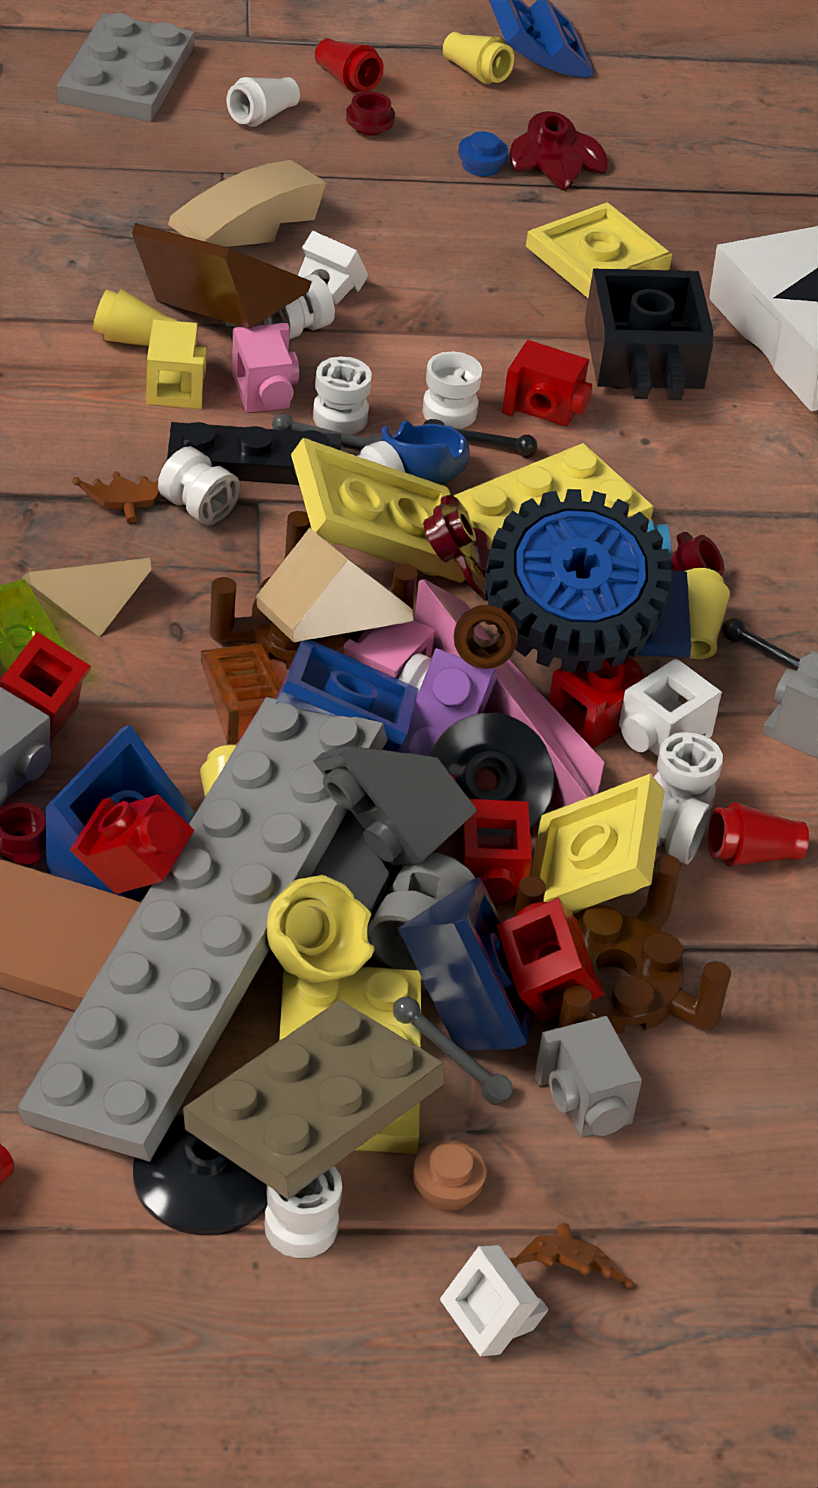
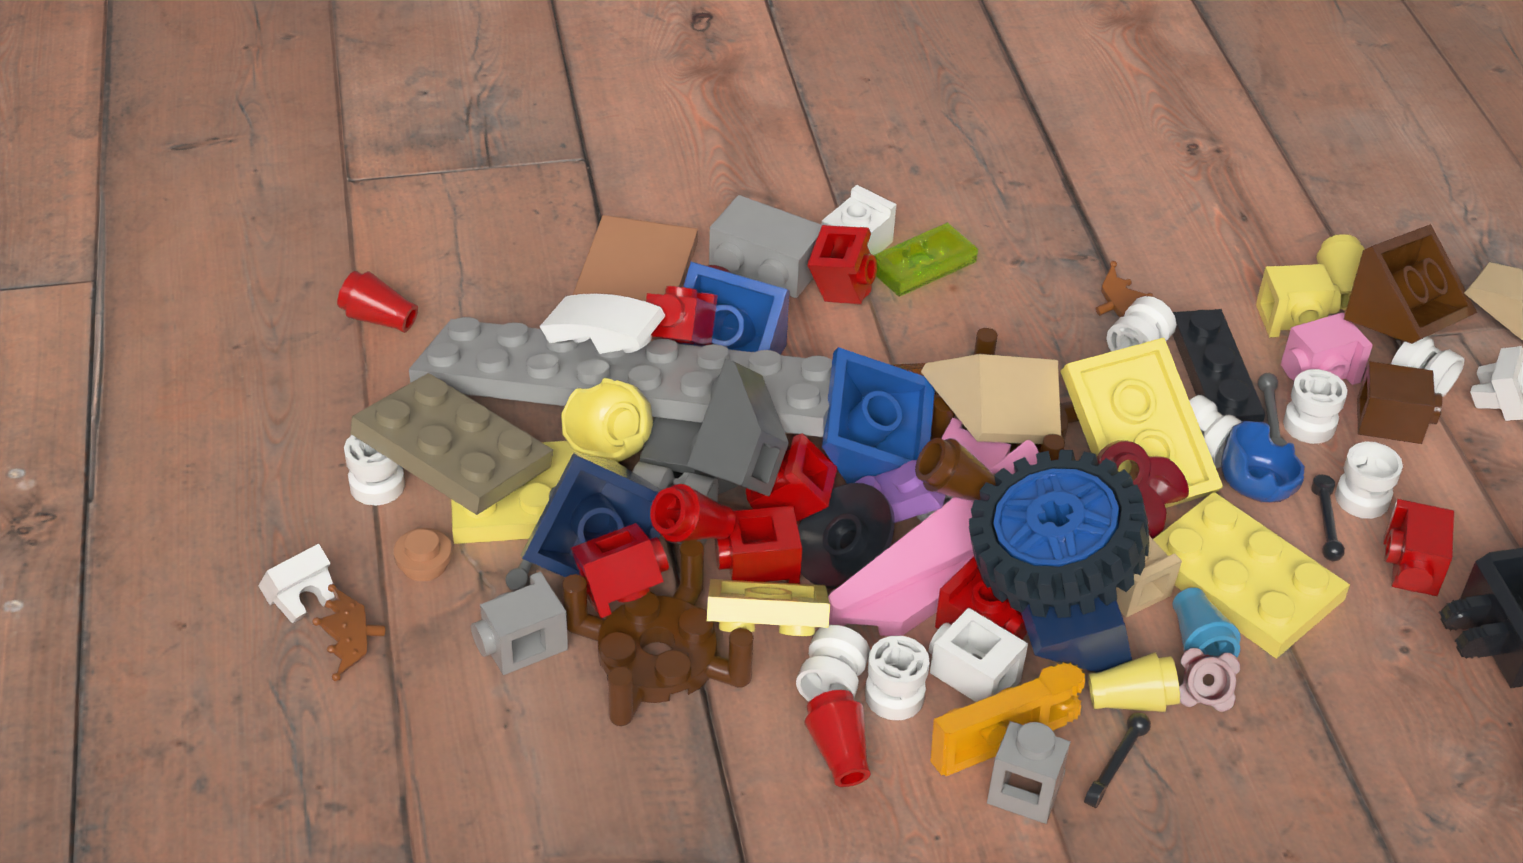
camera: 85 degrees right, 0 degrees up
tan slope [22,558,152,638] -> none
none -> white slope [540,294,666,354]
none -> red cone [650,484,736,542]
none -> light orange hinge [930,662,1085,777]
none -> reddish brown brick [1357,361,1443,444]

